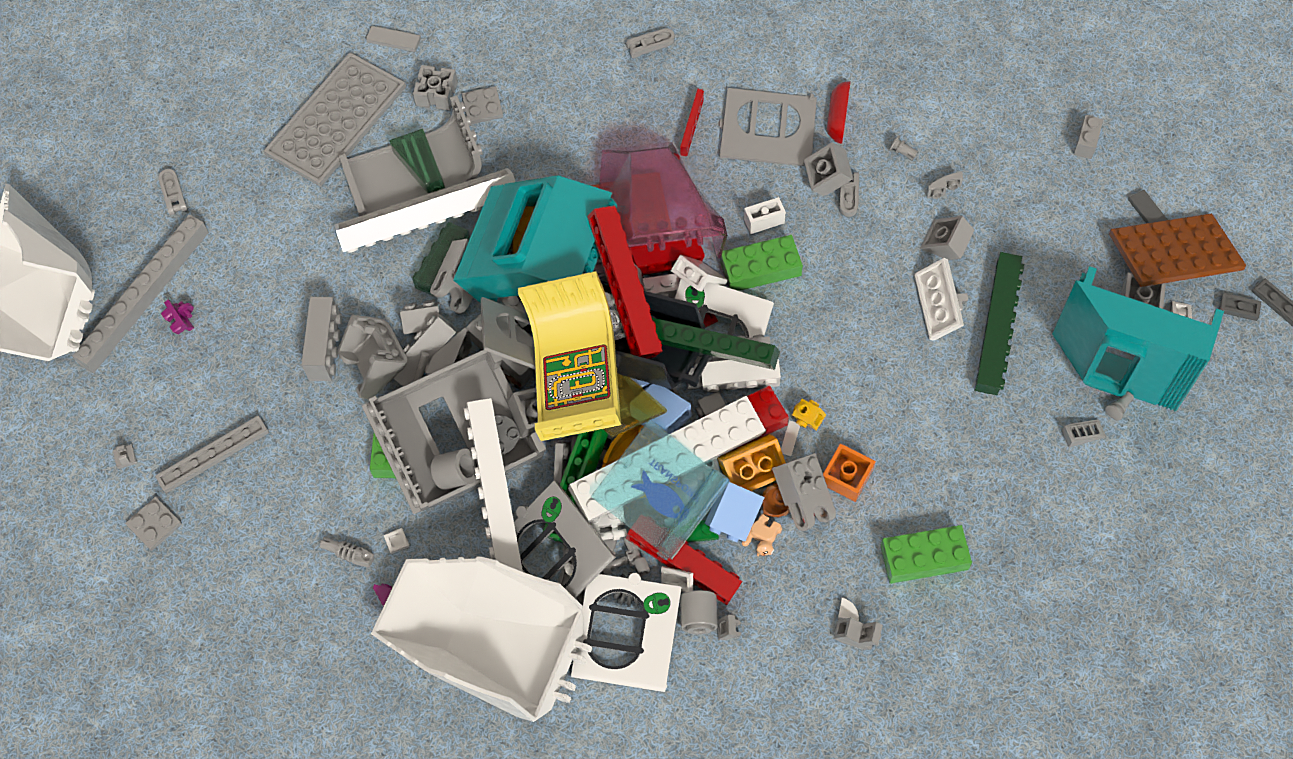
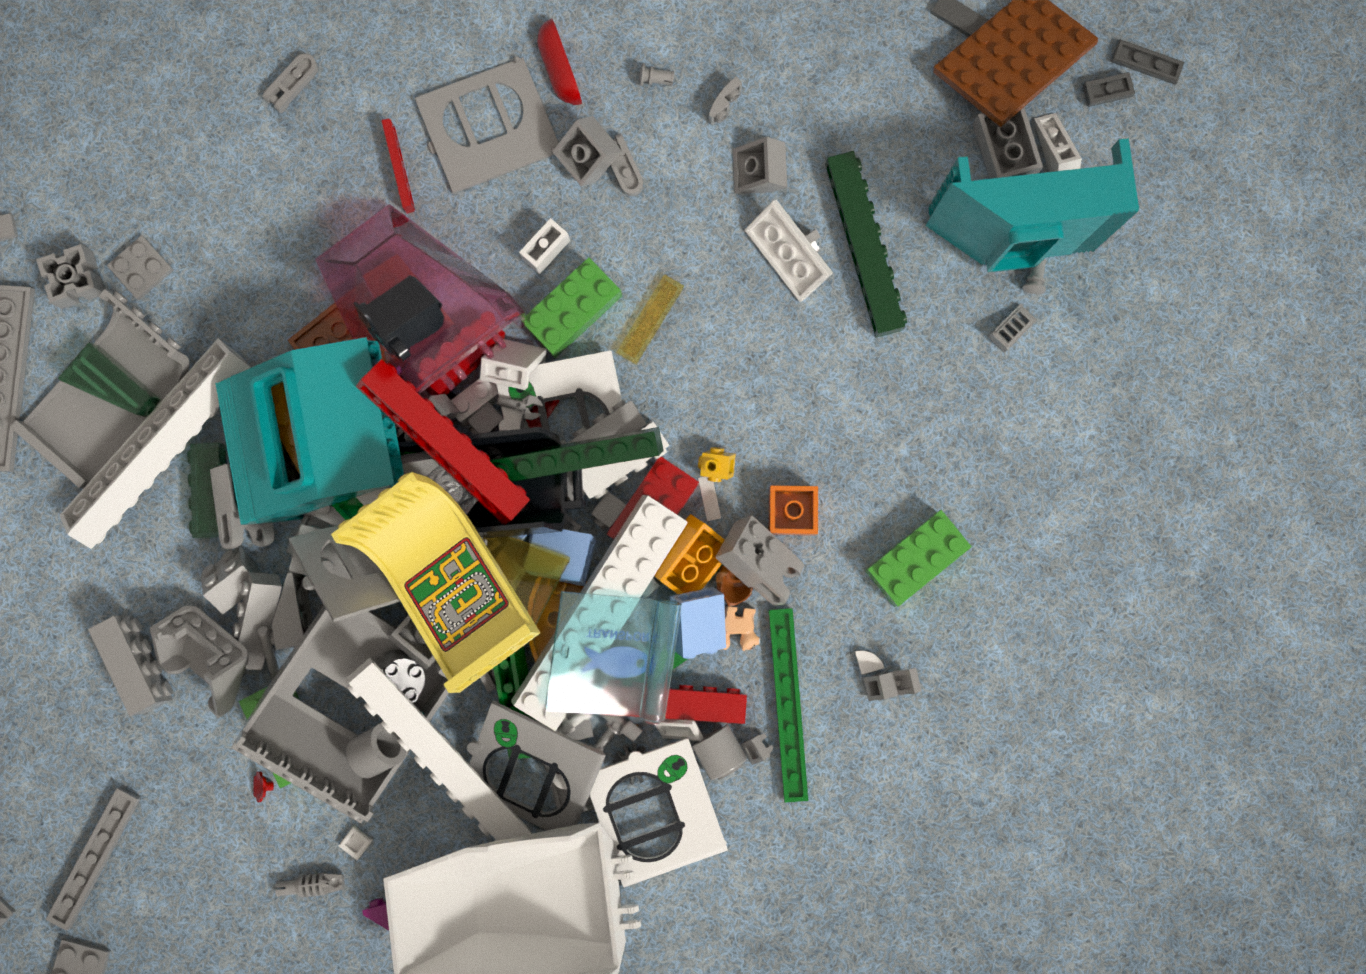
camera: 30 degrees left, 20 degrees up
none -> red plant [253,771,274,803]
none -> black piece [353,275,444,362]
none -> light grey bar [497,395,543,420]
none -> clear yellow tile [616,274,684,365]
none -> green plate [769,608,809,803]

